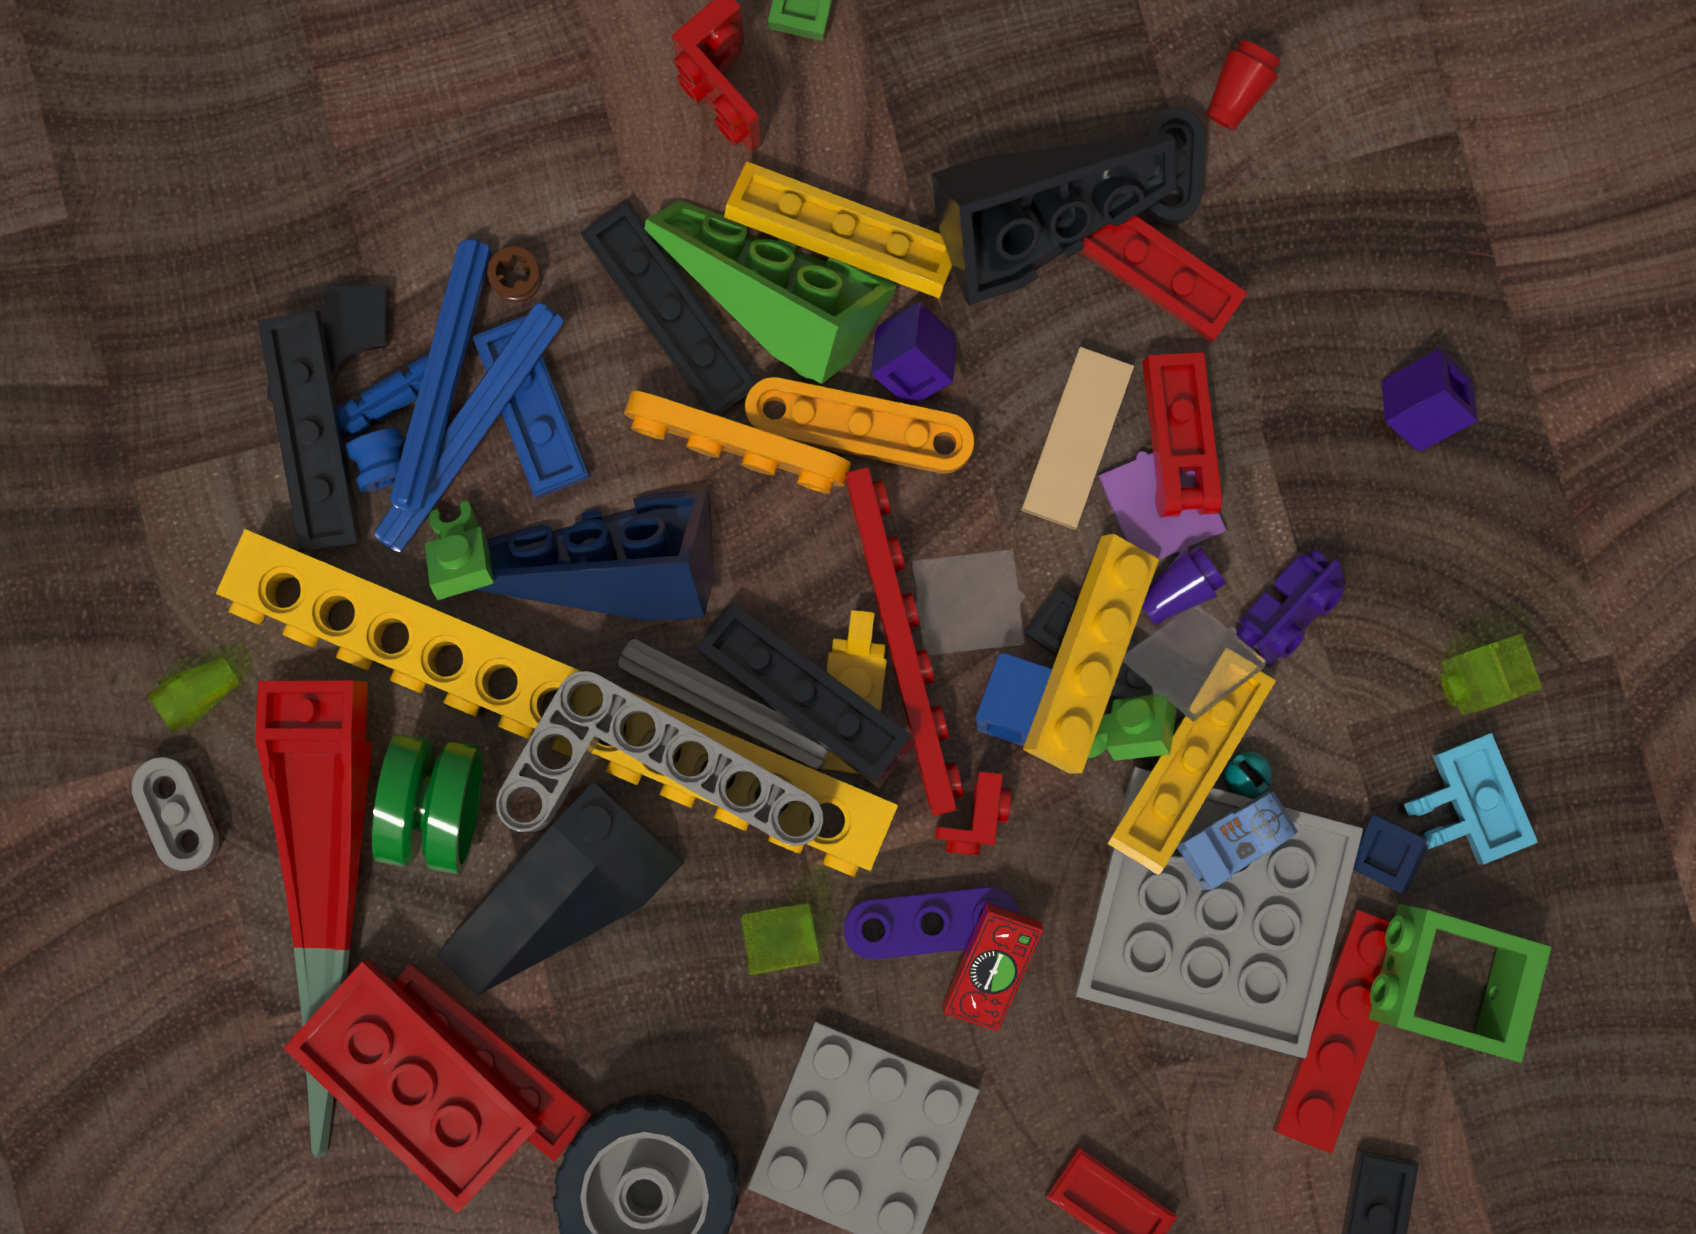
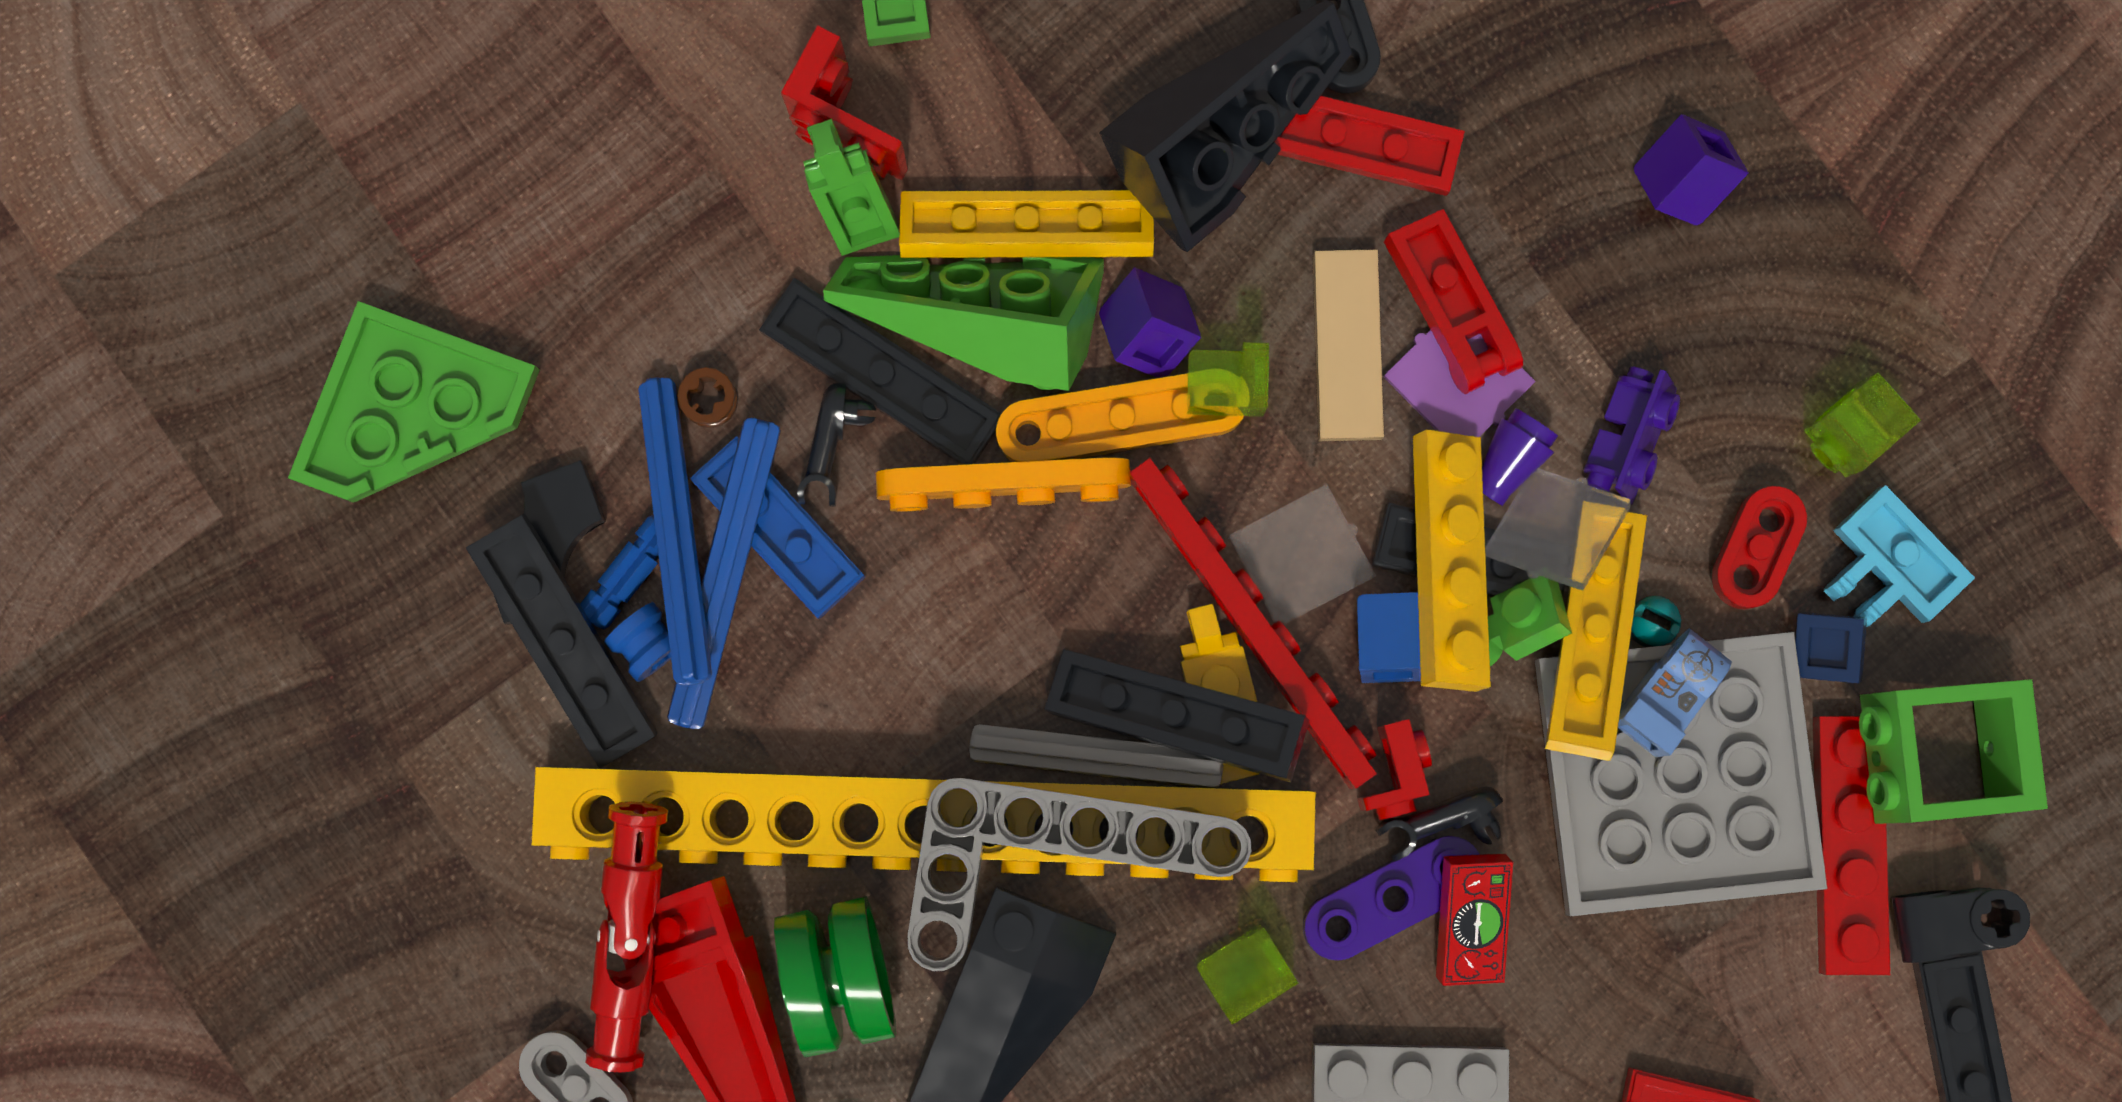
camera: 15 degrees left, 0 degrees up
clear neon green cone [147,656,241,733] -> none
bright green plate [425,500,494,600] -> none
dark blue wedge [474,489,714,621] -> none
none -> bright green plate [288,301,540,503]
none -> red piece [585,802,668,1072]
none -> black piece [797,383,876,507]
none -> bright green hinge [803,119,900,256]
none -> clear neon green panel [1187,342,1269,417]
none -> black piece [1375,786,1503,862]
none -> red plate [1712,486,1807,609]
none -> black piece [1892,887,2030,963]

